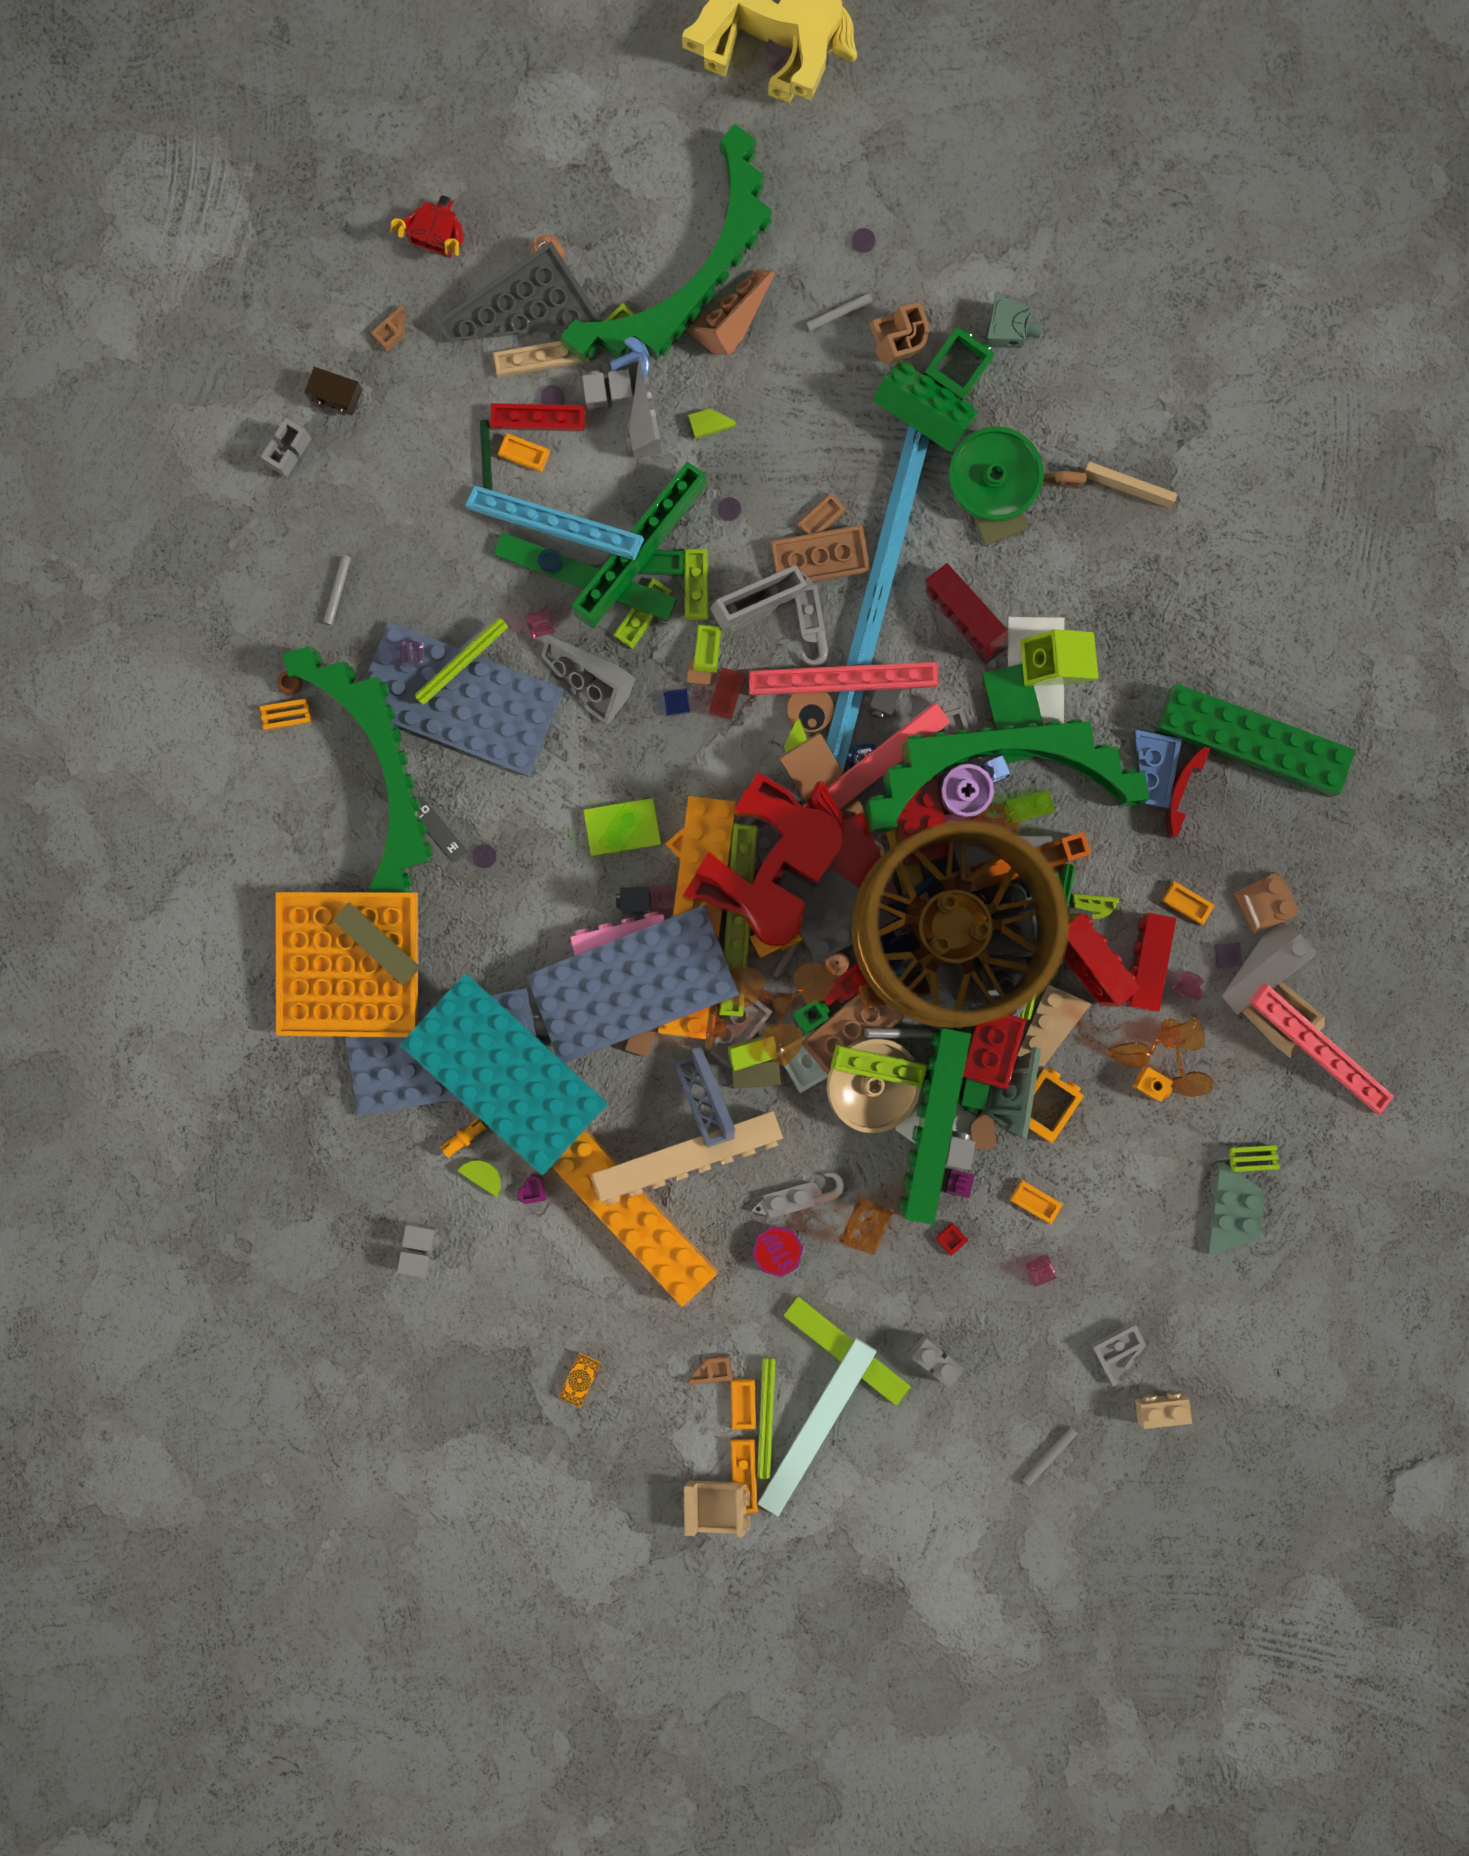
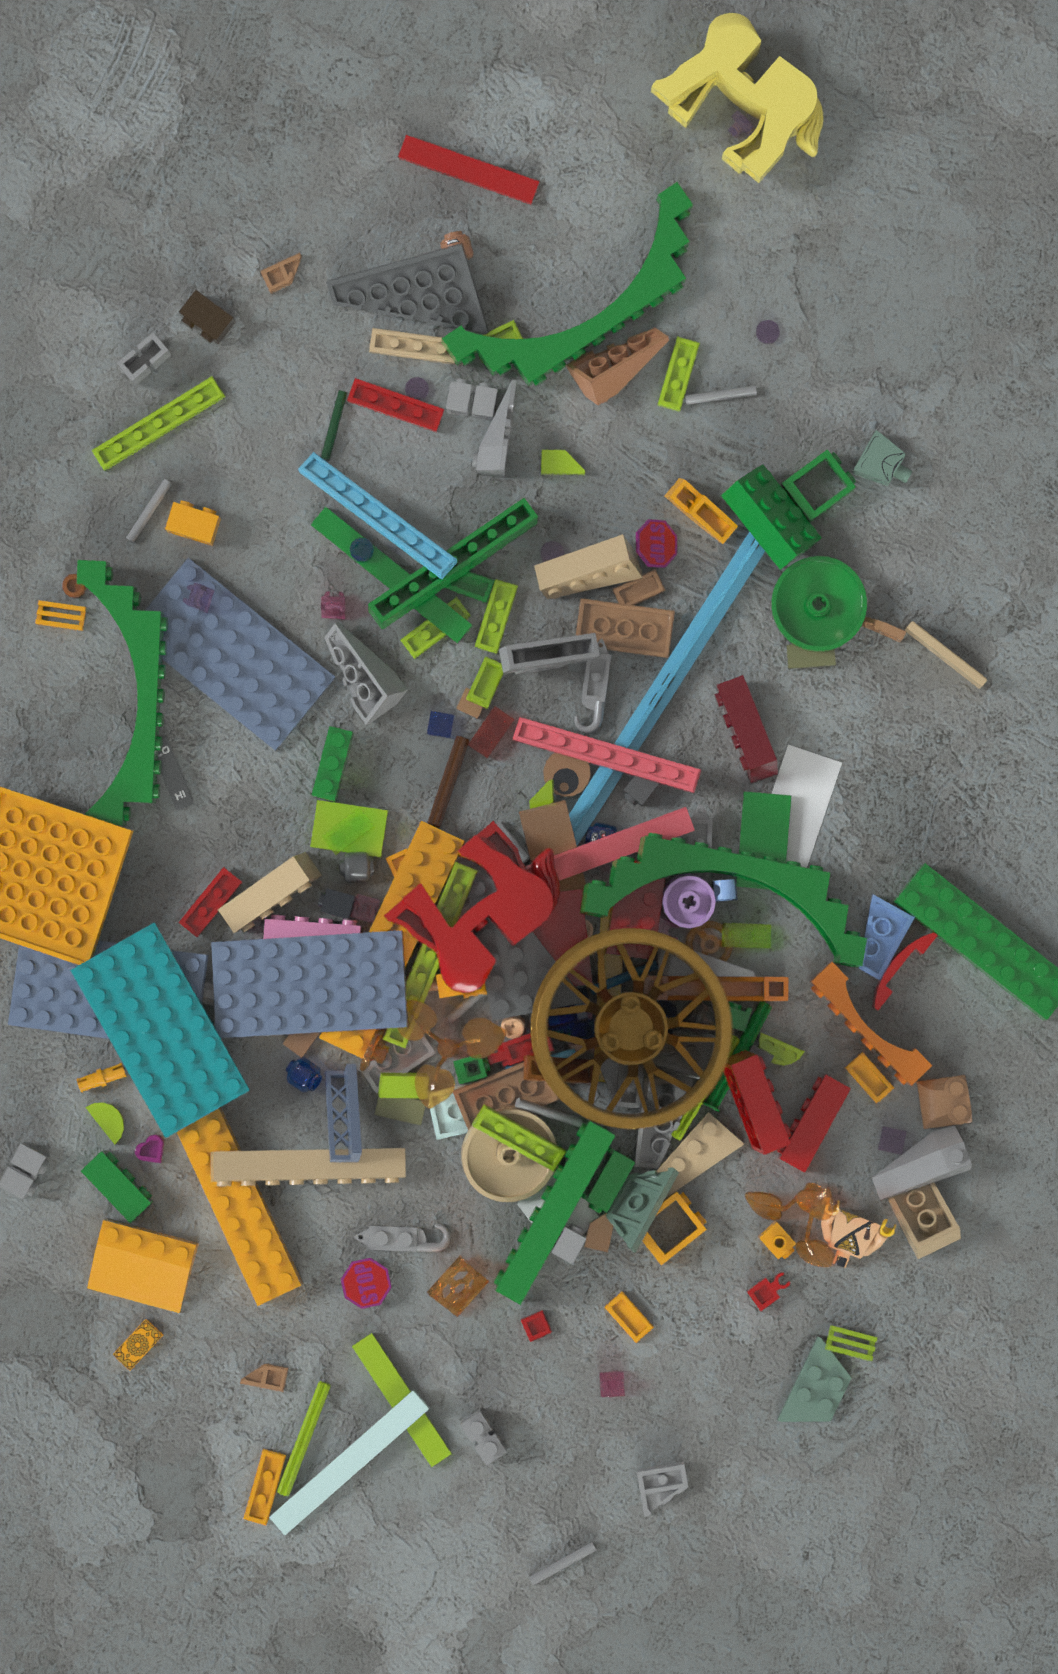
camera: 20 degrees right, 0 degrees up
olive tile [333,902,420,985] -> none
red torso [390,195,465,258] -> none
lime axle [415,618,508,705] -> none
clear purple piece [473,844,497,868] -> none
light orange tile [498,433,550,473] -> none
medium blue plant [610,337,650,378] -> none
tan panel [684,1481,750,1538] -> none
light orange tile [731,1379,756,1429] -> none
medium nougat brick [870,302,930,364] -> none
magenta tile [945,1169,975,1198] -> none
red tile [963,1007,1027,1089] -> none
lime slope [1020,629,1099,686] -> none
tan brick [1135,1392,1192,1429] -> none
clear pink tile [1172,971,1205,1001] -> none
coral tile [1248,983,1394,1115] -> none
none -> green brick [81,1150,153,1223]
none -> light orange slope [87,1218,199,1313]
none -> lime tile [91,376,225,471]
none -> light orange brick [165,500,221,546]
none -> red plate [178,867,243,938]
none -> tan wedge [218,852,322,933]
none -> clear blue head [286,1057,322,1093]
none -> green brick [312,726,354,803]
none -> dark grey head [339,852,374,883]
none -> red tile [398,135,539,205]
none -> reddish brown axle [428,736,469,828]
none -> tan wedge [534,534,643,600]
none -> piece [636,519,677,568]
none -> lime tile [657,336,700,412]
none -> light orange slope [664,478,738,544]
none -> red plate [746,1272,790,1311]
none -> orange arch [810,962,932,1086]
none -> light nougat torso [821,1198,896,1268]

